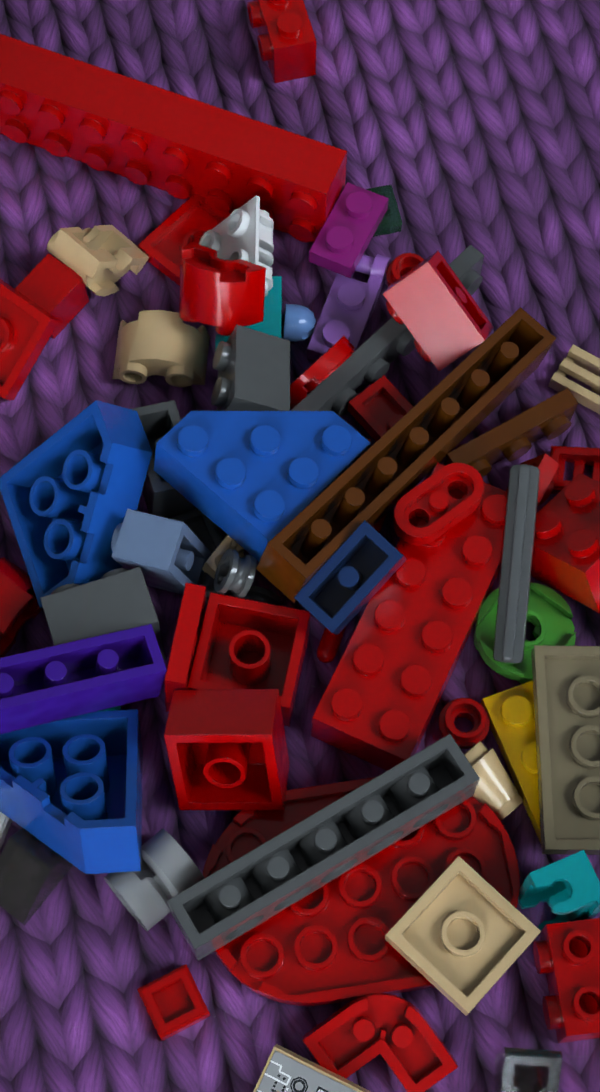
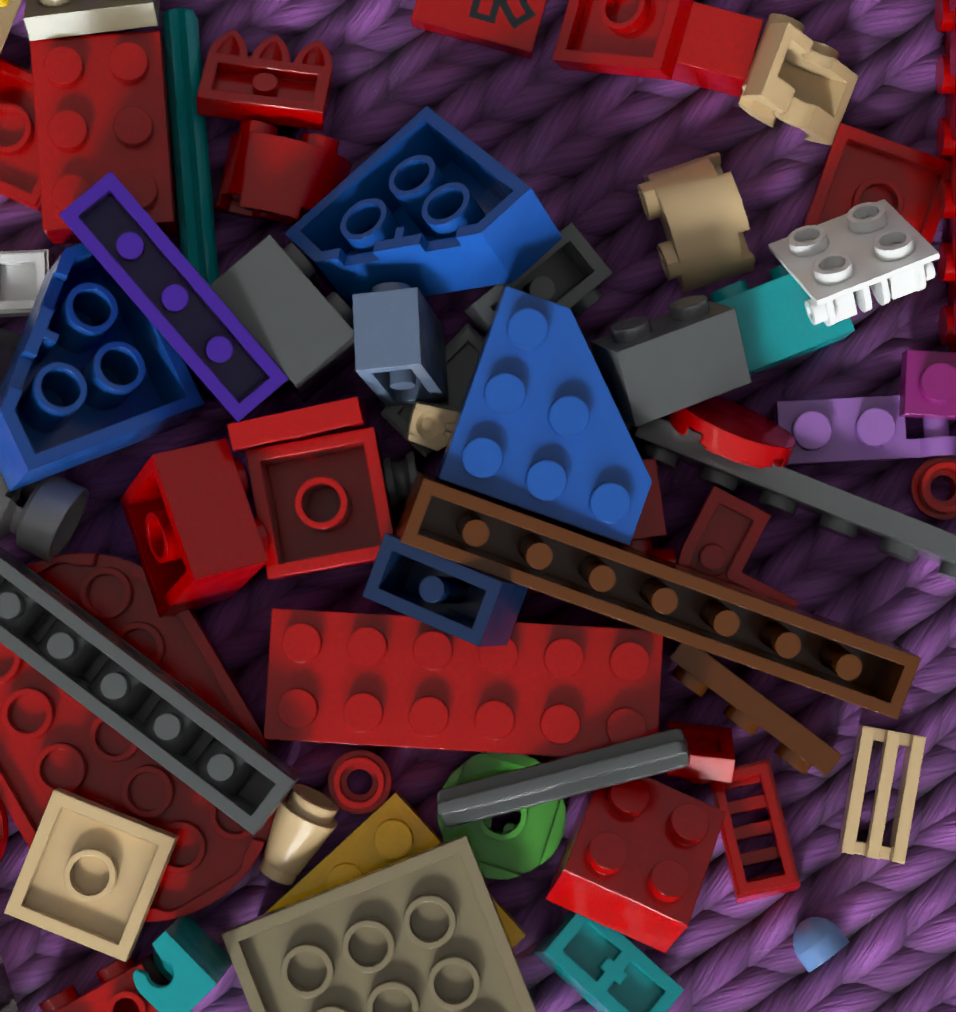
camera: 75 degrees right, 20 degrees up
red cylinder [179,242,266,336] -> none
dark grey bush [214,548,257,598] -> none
medium blue hinge [283,304,316,342] -> none
brick [383,251,494,371] -> none
red plate [393,463,484,545] -> none

